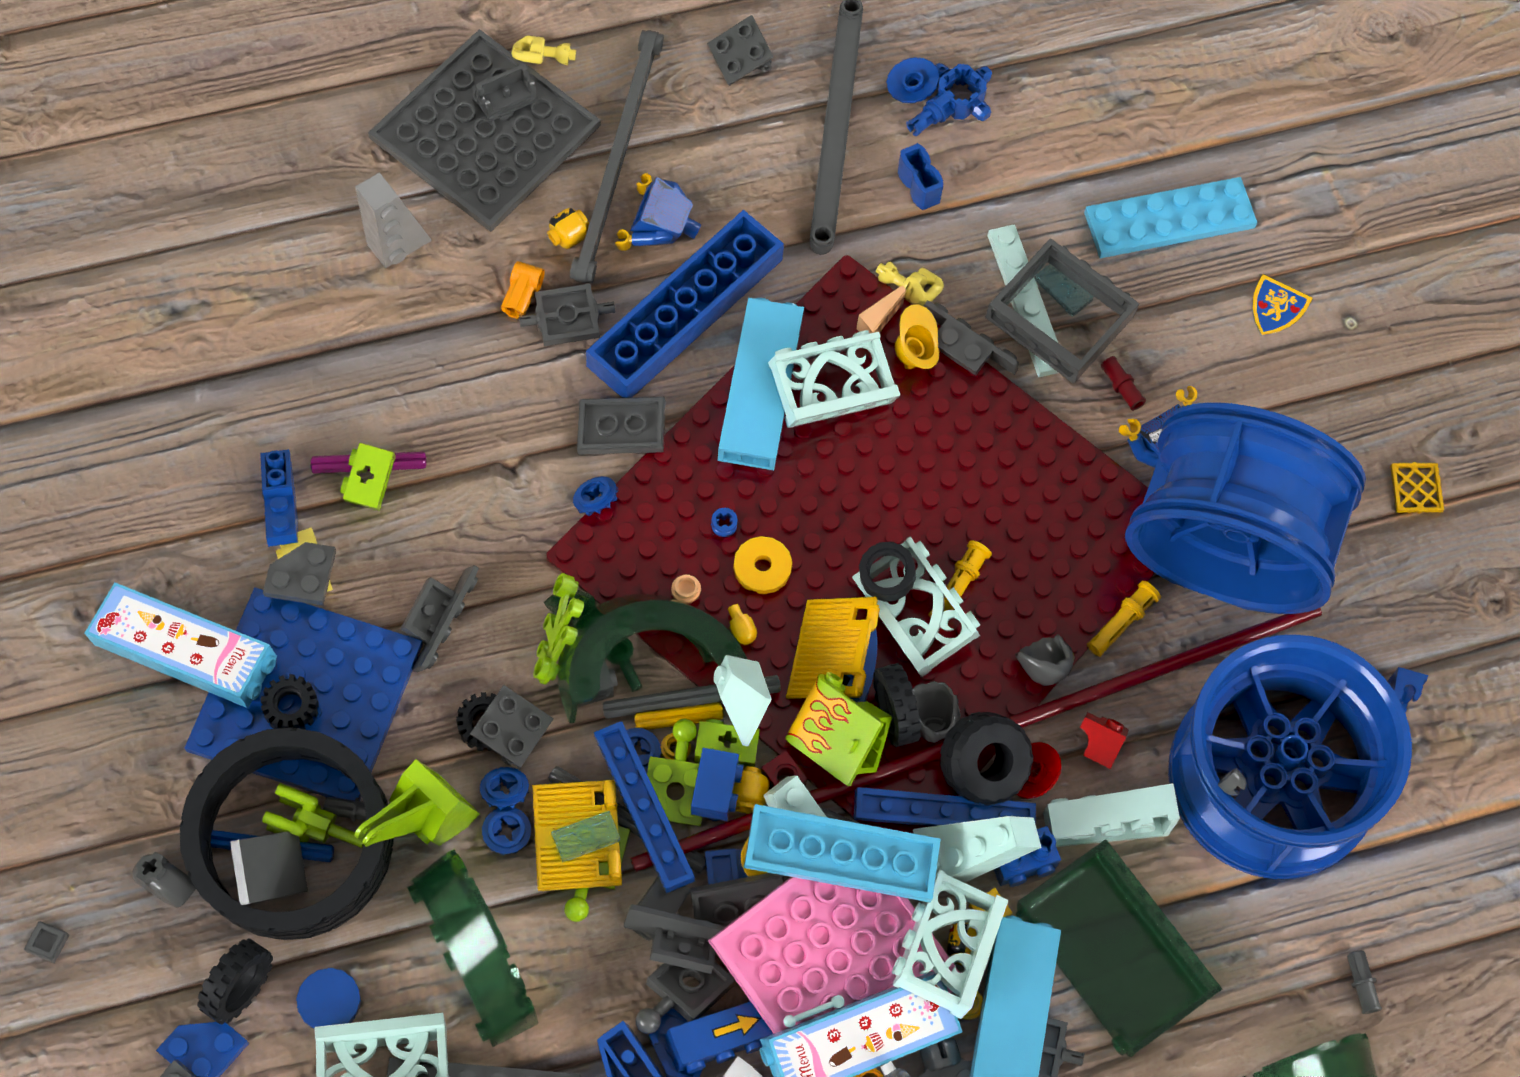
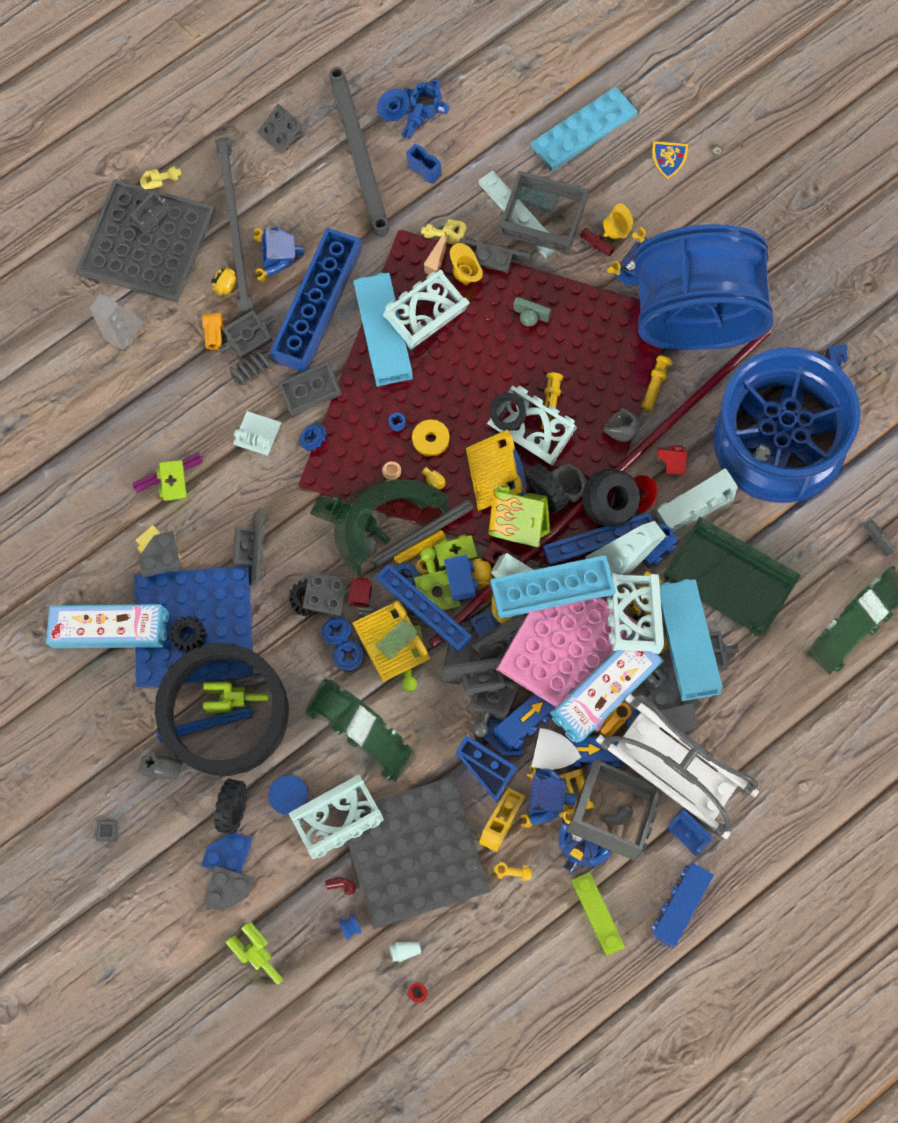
camera: 10 degrees left, 5 degrees up
dark grey tile [230,831,308,905] -> none
blue slope [260,449,299,547] -> none
lime slope [354,759,480,847] -> none
lime plant [533,573,584,685] -> none
light aqua slope [714,655,772,746] -> none
light aqua hinge [783,995,845,1028] -> none
yellow window [1390,462,1444,514] -> none
none -> dark grey piece [230,351,272,389]
none -> light aqua hinge [233,411,281,456]
none -> dark red brick [348,577,372,607]
none -> sand green tile [514,297,551,327]
none -> yellow piece [603,204,633,239]

